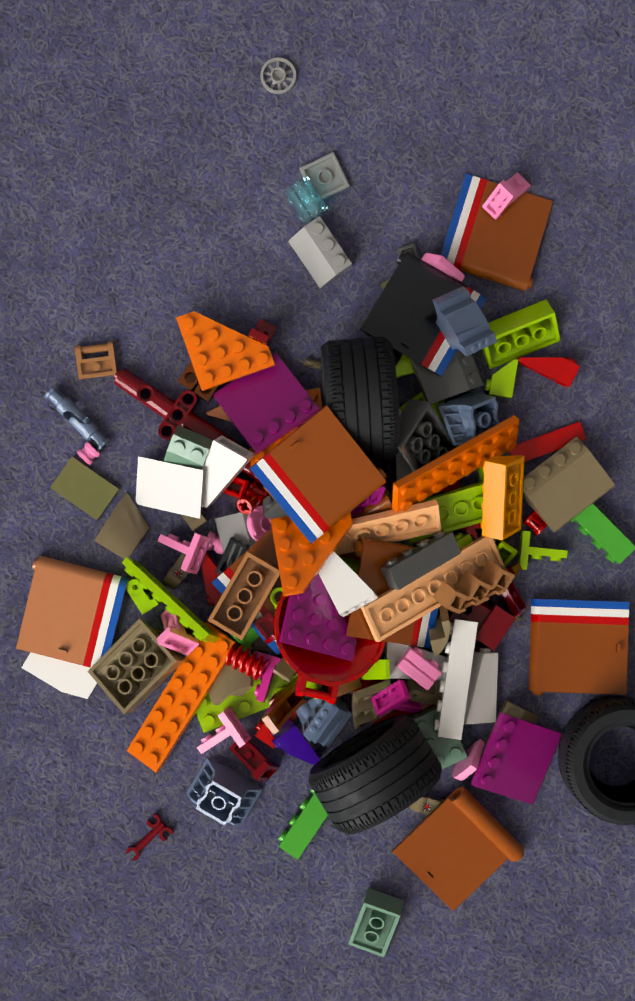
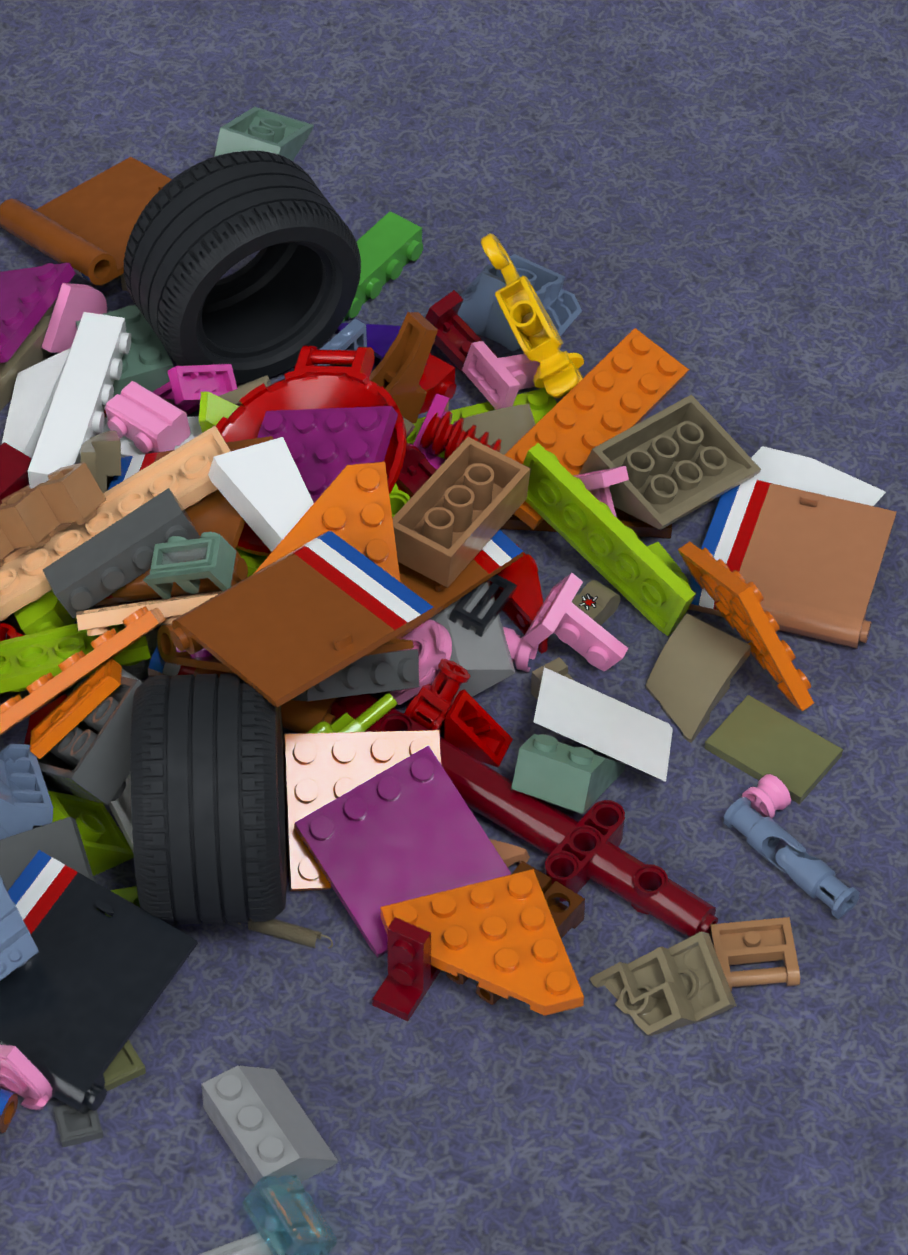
camera: 175 degrees right, 40 degrees down
dark red bar [125,813,174,861] -> none
white slope [201,435,254,508] -> none
none -> orange tile [30,658,122,759]
none -> sand green window [143,532,237,599]
none -> yellow animal [480,233,584,398]
none -> dark tan slope [590,931,737,1036]
none -> orange plate [678,541,814,711]

